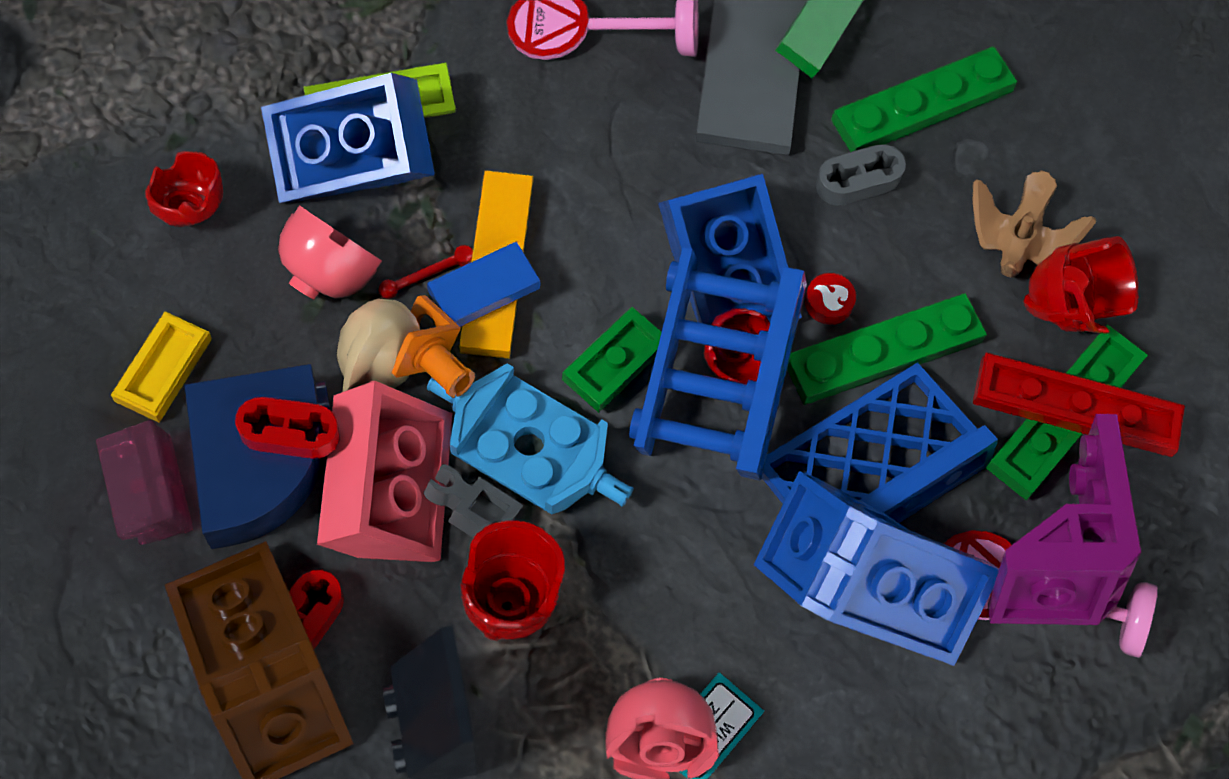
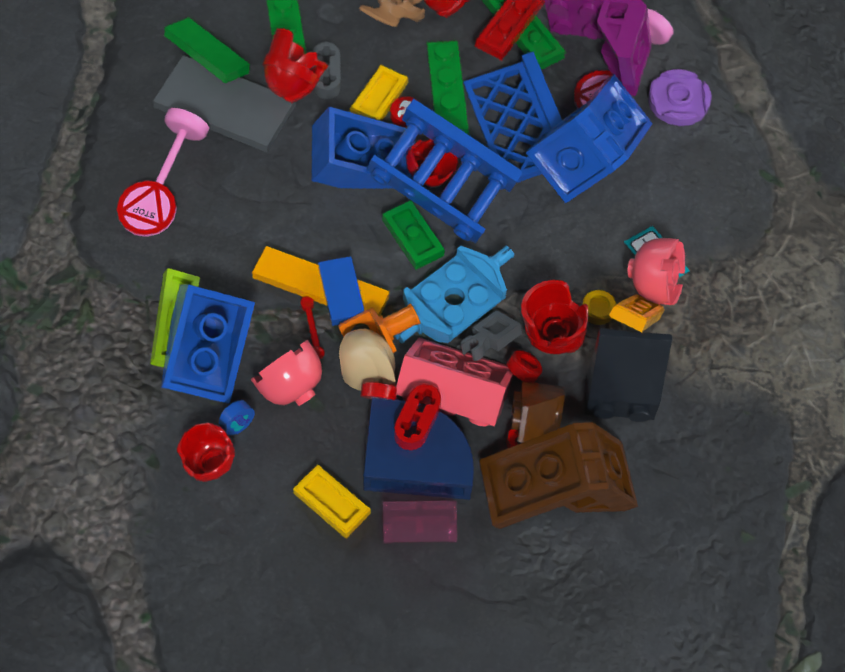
camera: 70 degrees left, 5 degrees down
none -> blue tile [219,400,255,435]
none -> red helmet [262,28,328,103]
none -> yellow tile [350,65,408,121]
none -> red tile [361,382,397,400]
none -> red tile [507,350,543,383]
none -> reddish brown slope [511,381,565,442]
none -> yellow tile [582,290,616,325]
none -> light orange tile [609,294,665,332]
none -> medium lavender tile [648,69,712,126]

